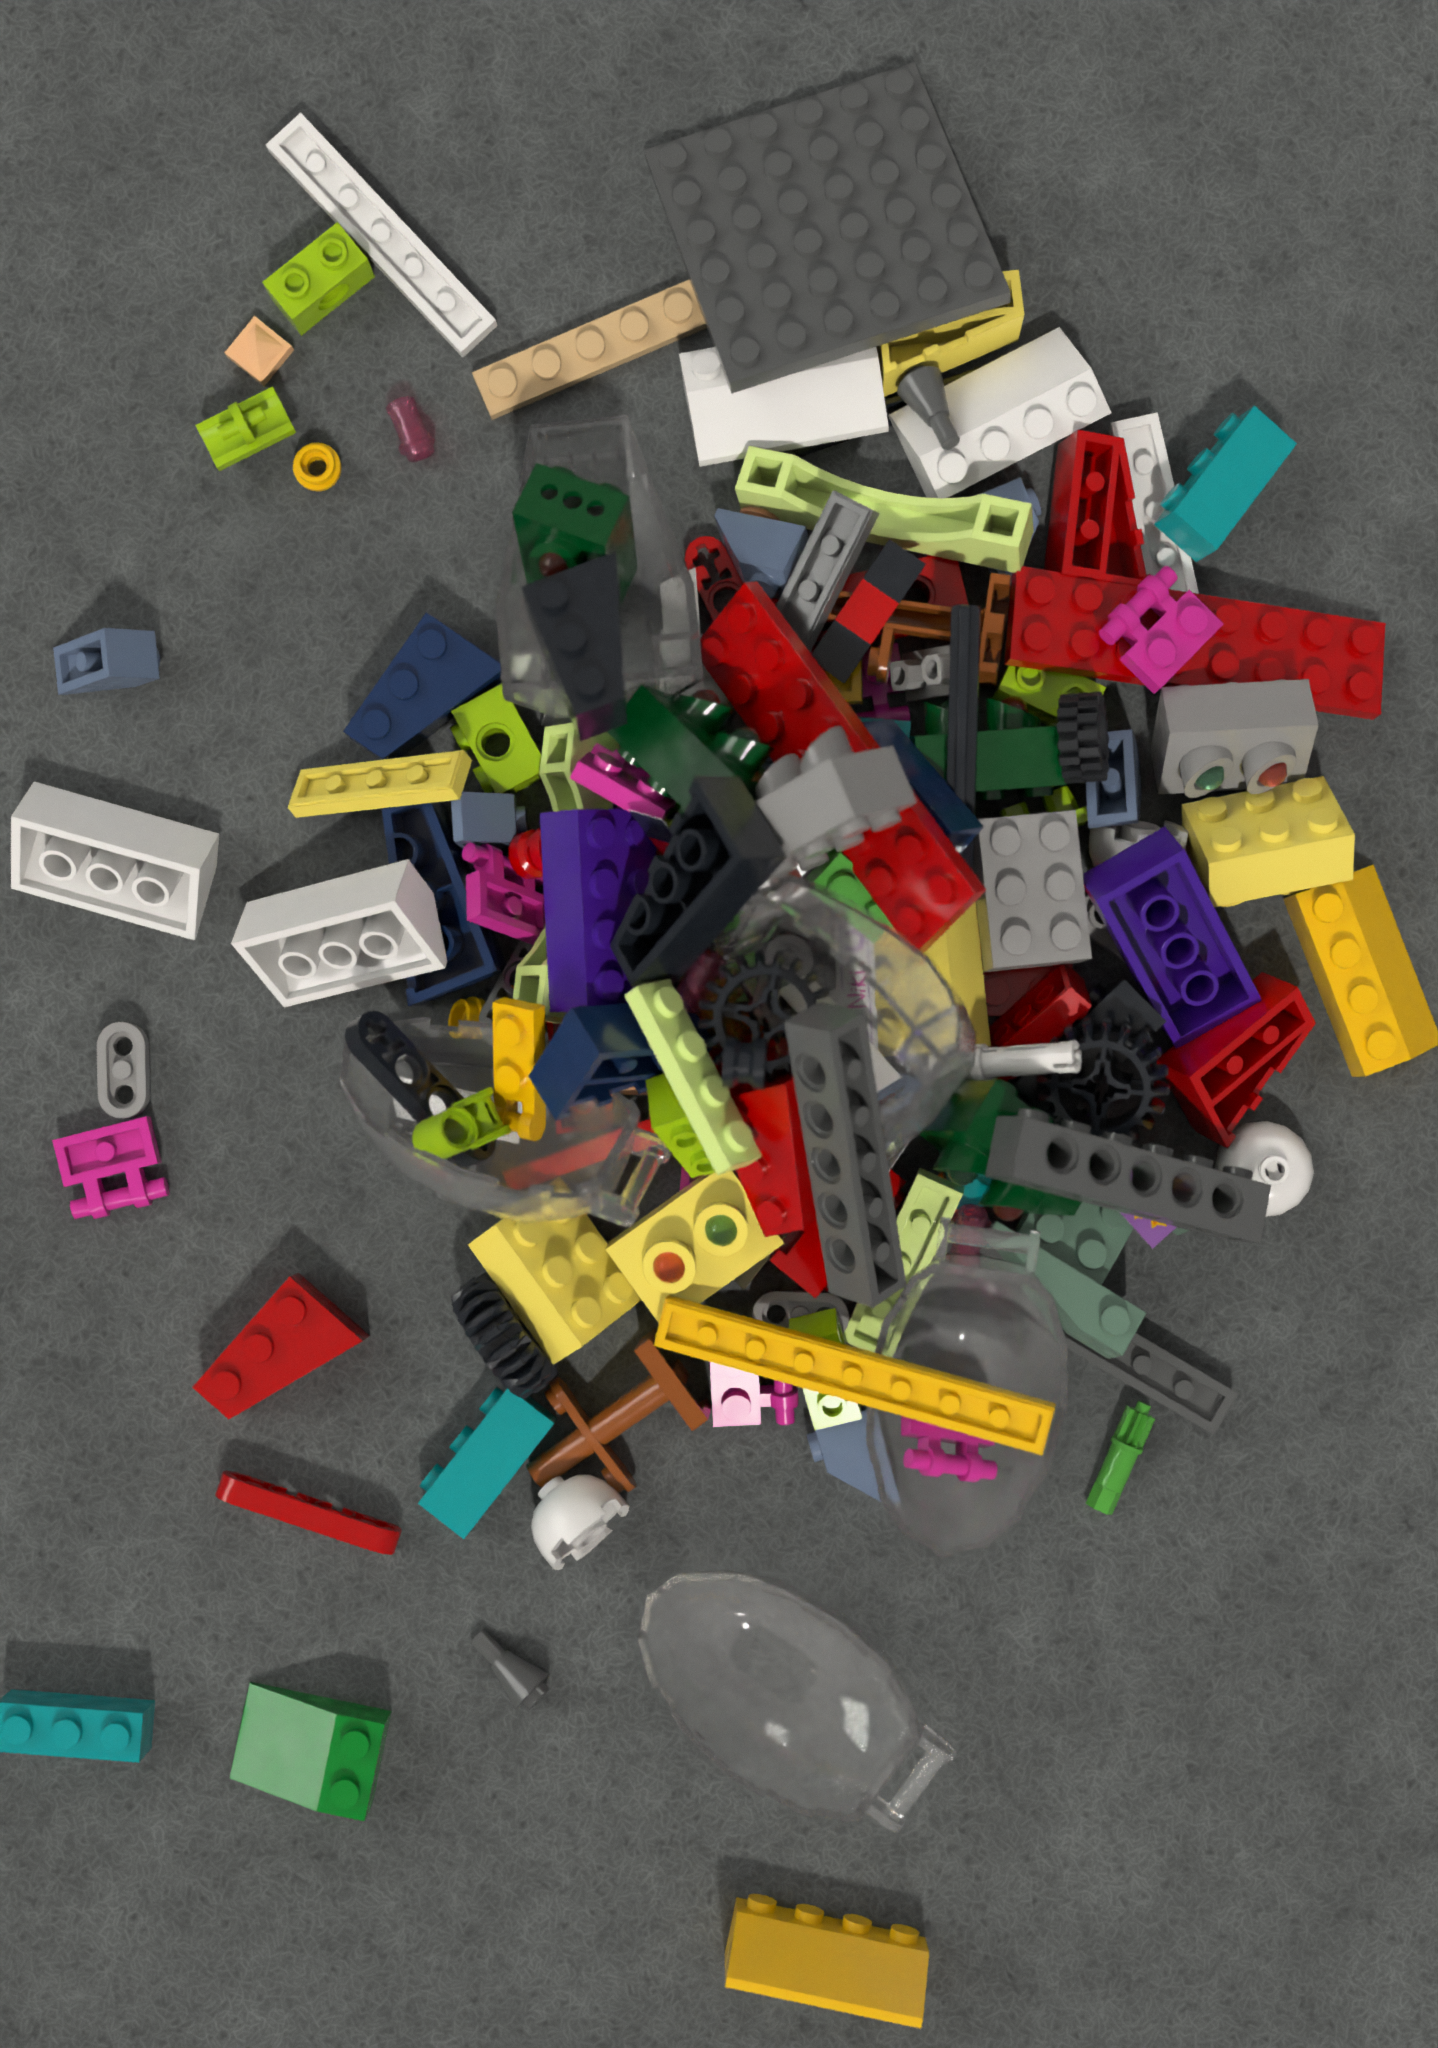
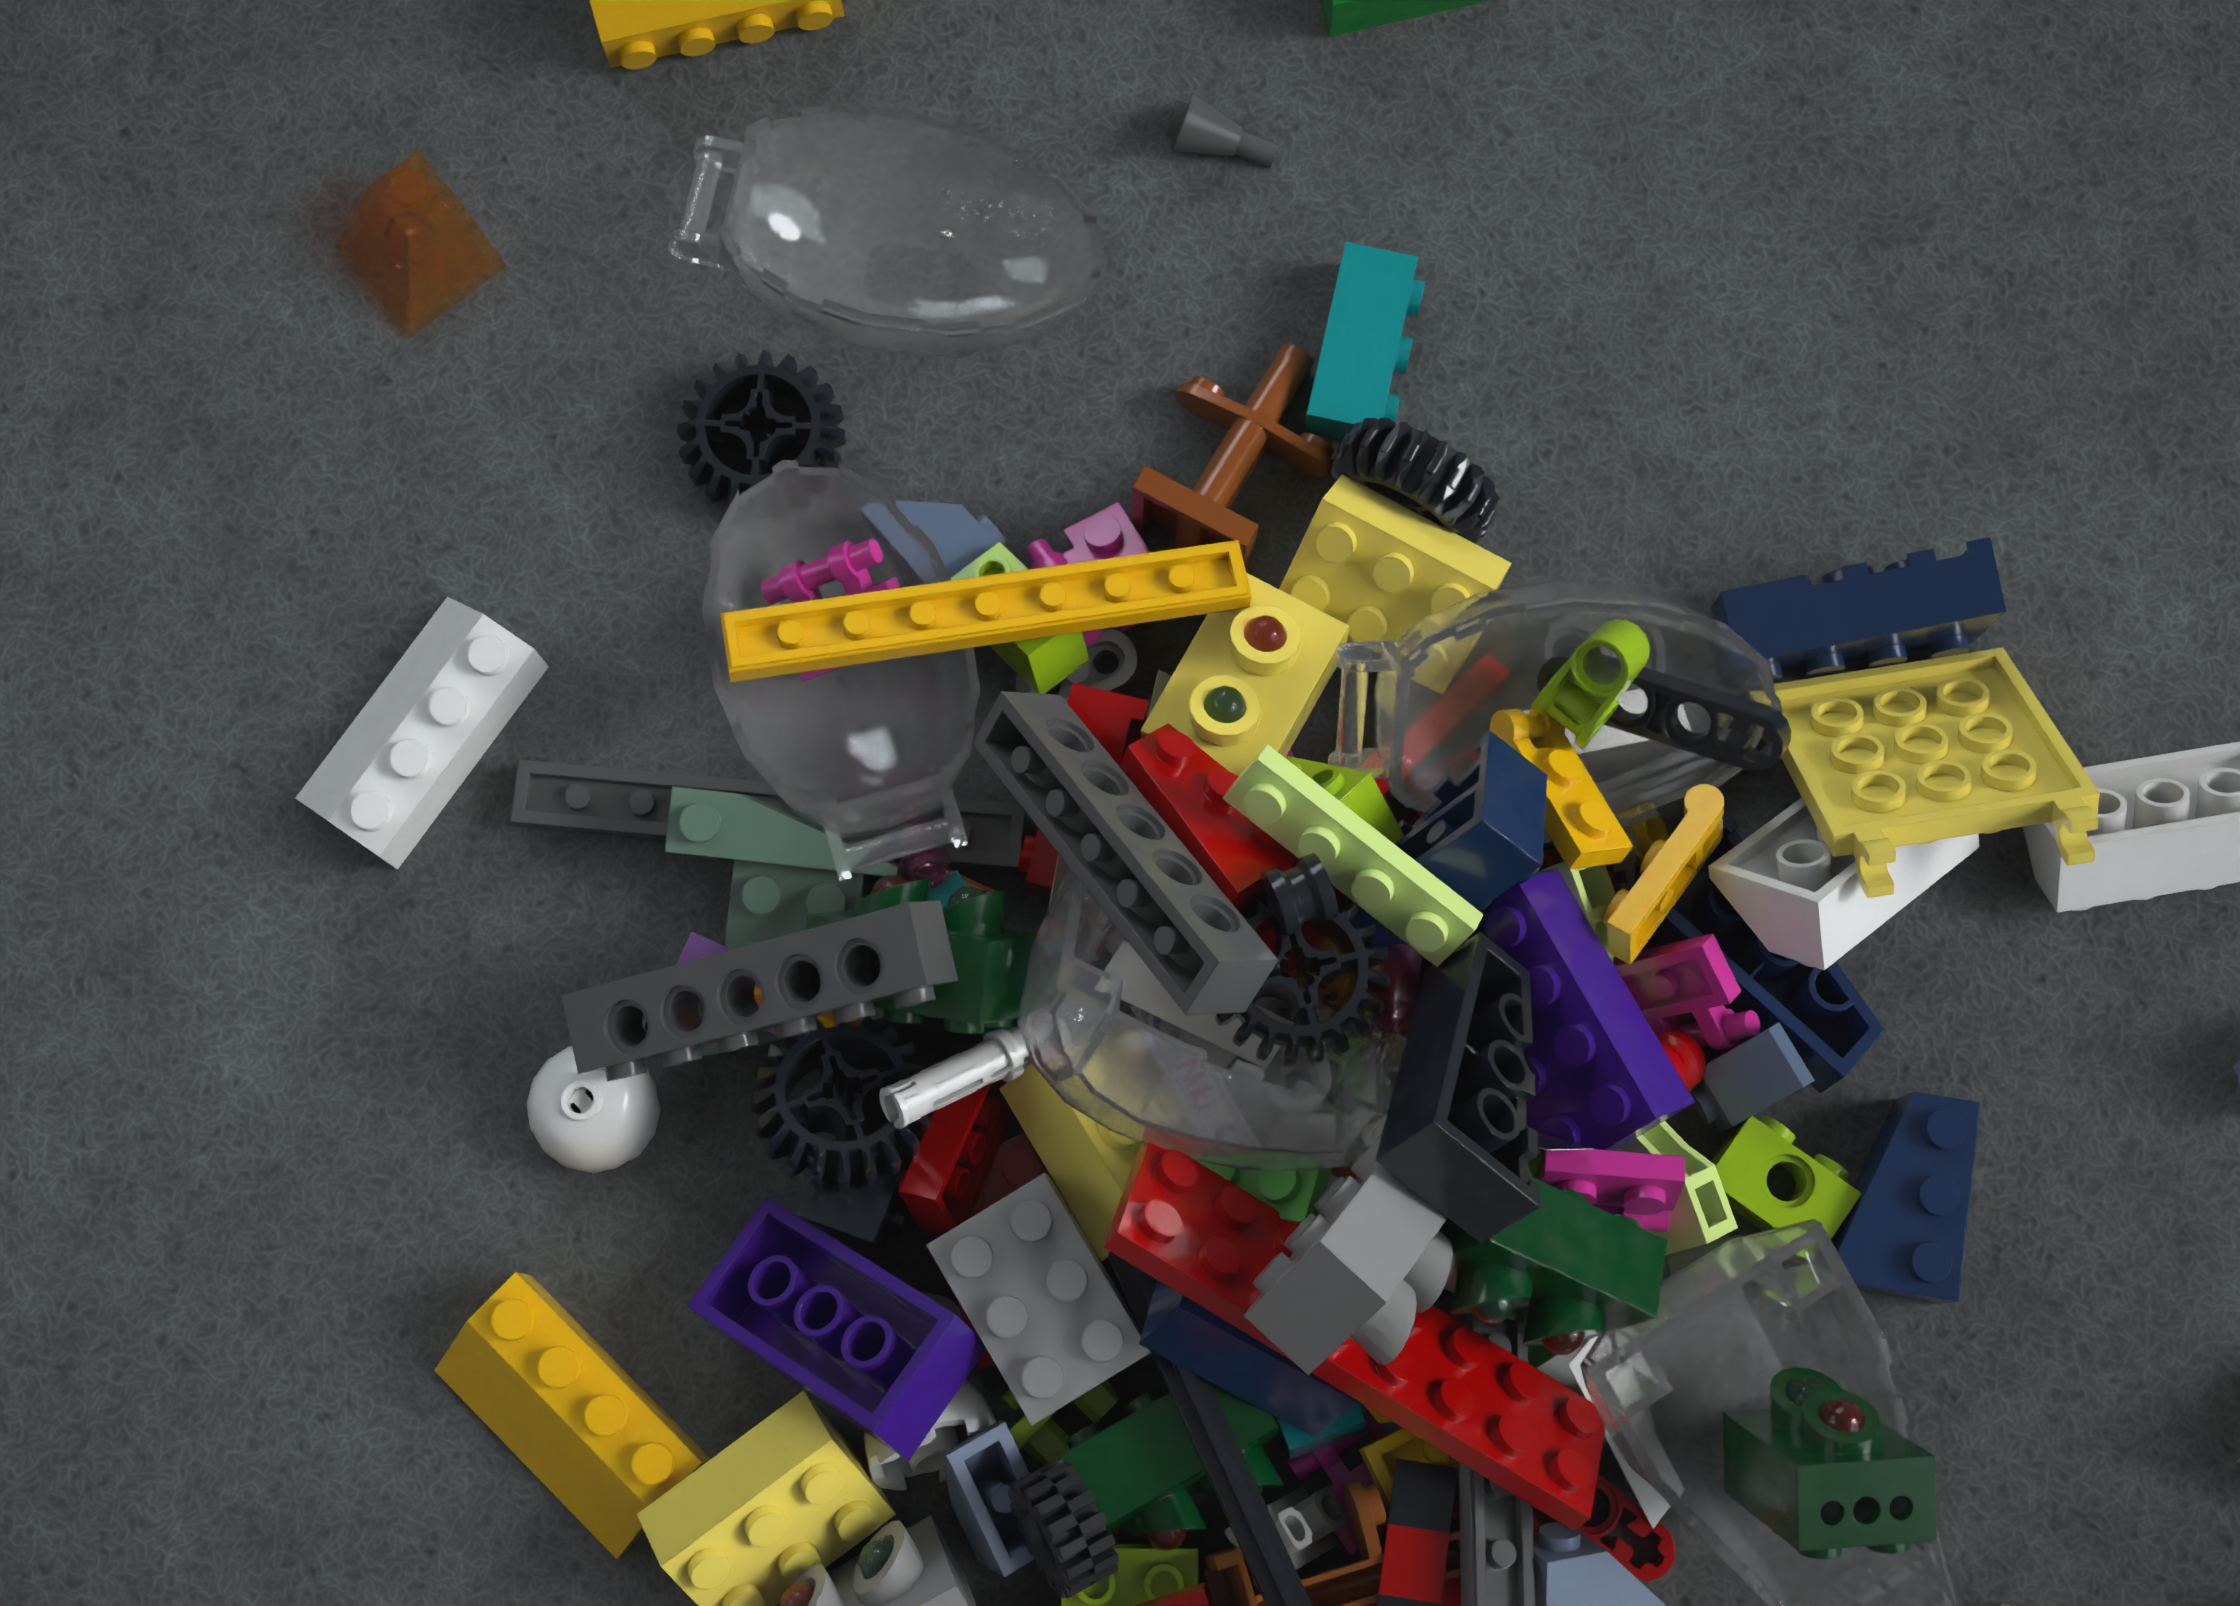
camera: 160 degrees right, 10 degrees down
dark pink plate [52,1116,170,1219] -> none
light grey plate [97,1022,150,1118] -> none
red wedge [192,1273,370,1420] -> none
red beam [215,1470,402,1555] -> none
light yellow tile [288,750,472,818] -> none
yellow plate [293,442,342,492] -> none
clear pink pin [386,396,436,462] -> none
black wedge [521,551,628,741] -> none
white cylinder [531,1475,629,1570] -> none
yellowish green plate [843,1168,964,1356] -> none
bright green piece [1086,1400,1155,1515] -> none
red wedge [1156,972,1316,1149] -> none
none -> white slope [295,597,549,870]
none -> clear orange slope [335,150,506,339]
none -> black gear [677,349,847,519]
none -> yellow plate [1603,784,1724,965]
none -> dark blue wedge [1711,537,2006,686]
none -> light yellow plate [1755,647,2100,898]

